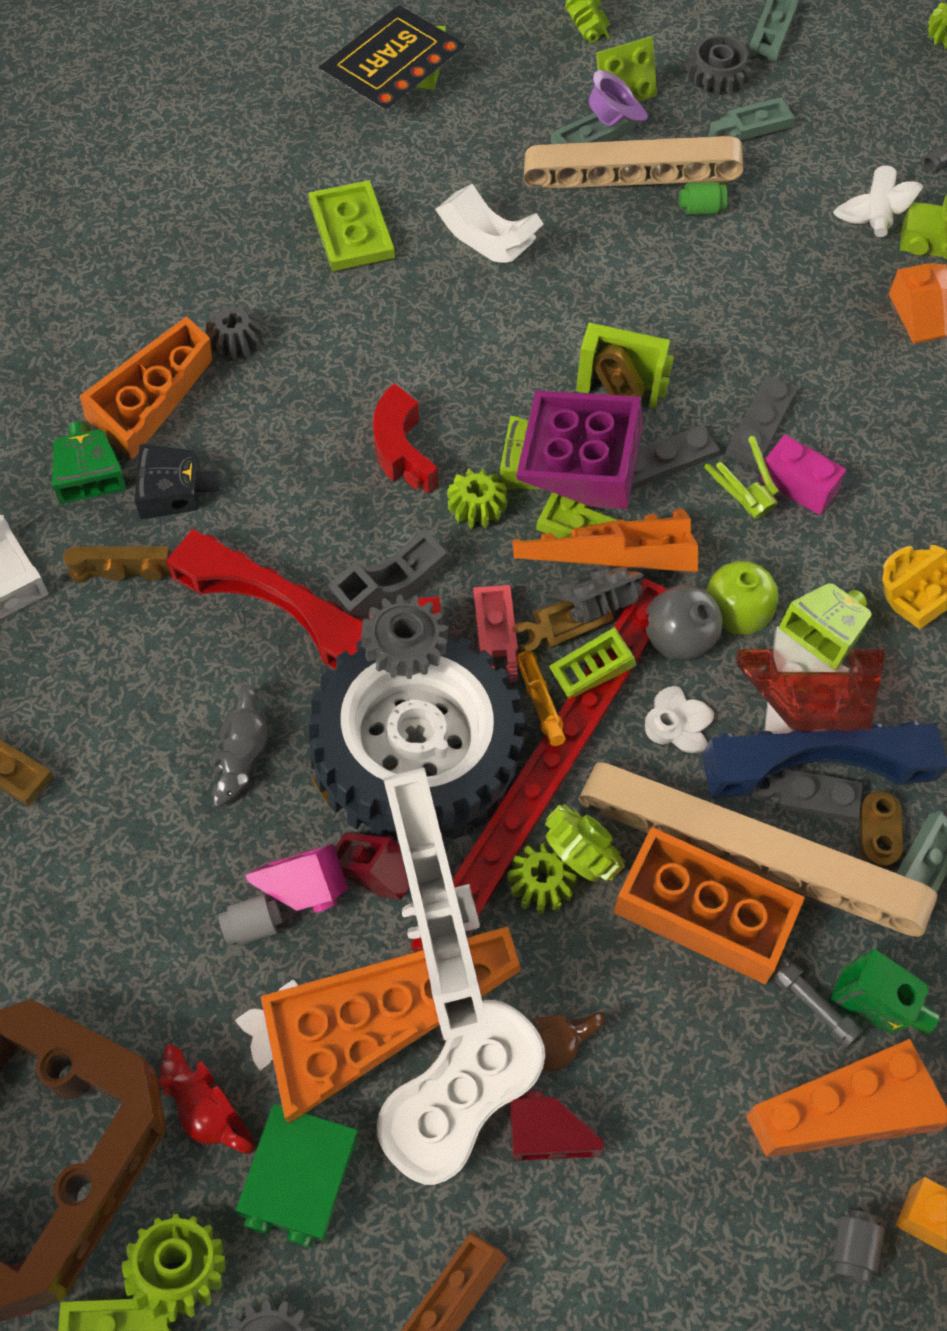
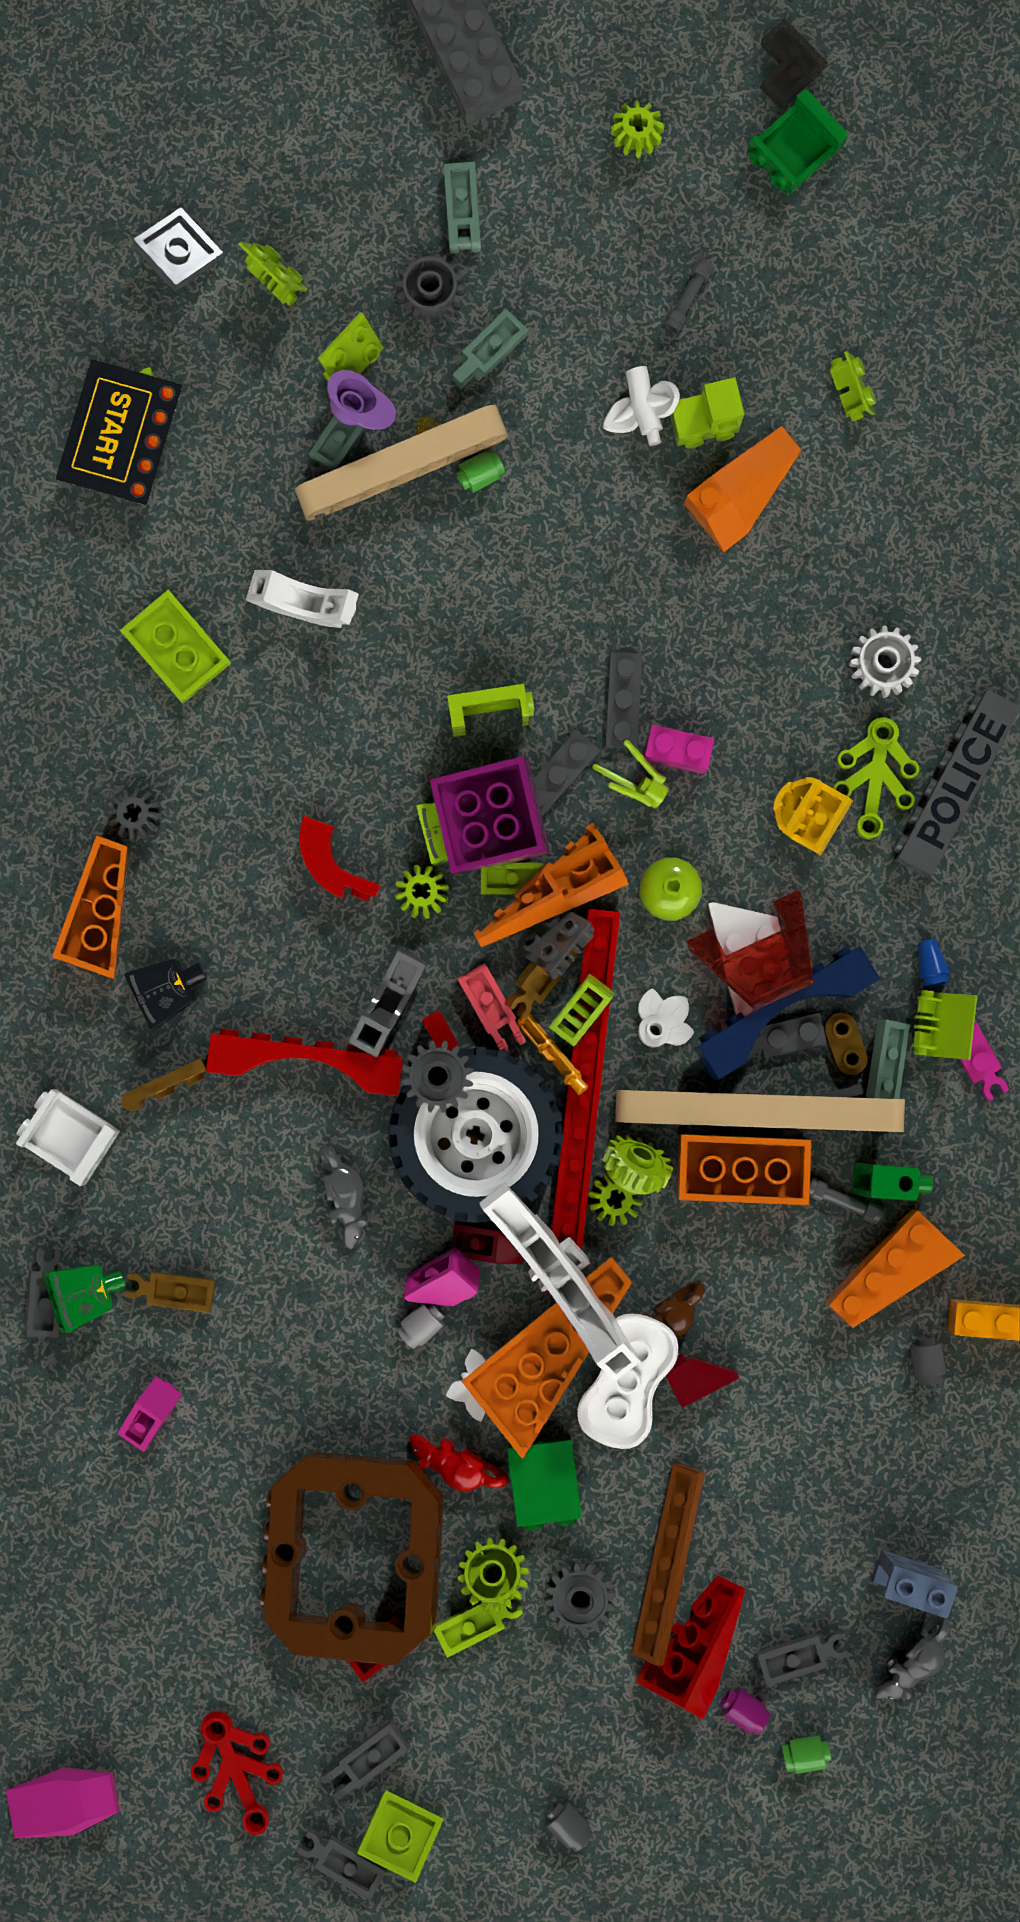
camera: 25 degrees left, 25 degrees up
green torso [52,421,127,504] -> none
pearl gold plate [594,344,645,399] -> none
dark grey cylinder [646,585,723,661] -> none
lime torso [779,583,872,670] -> none

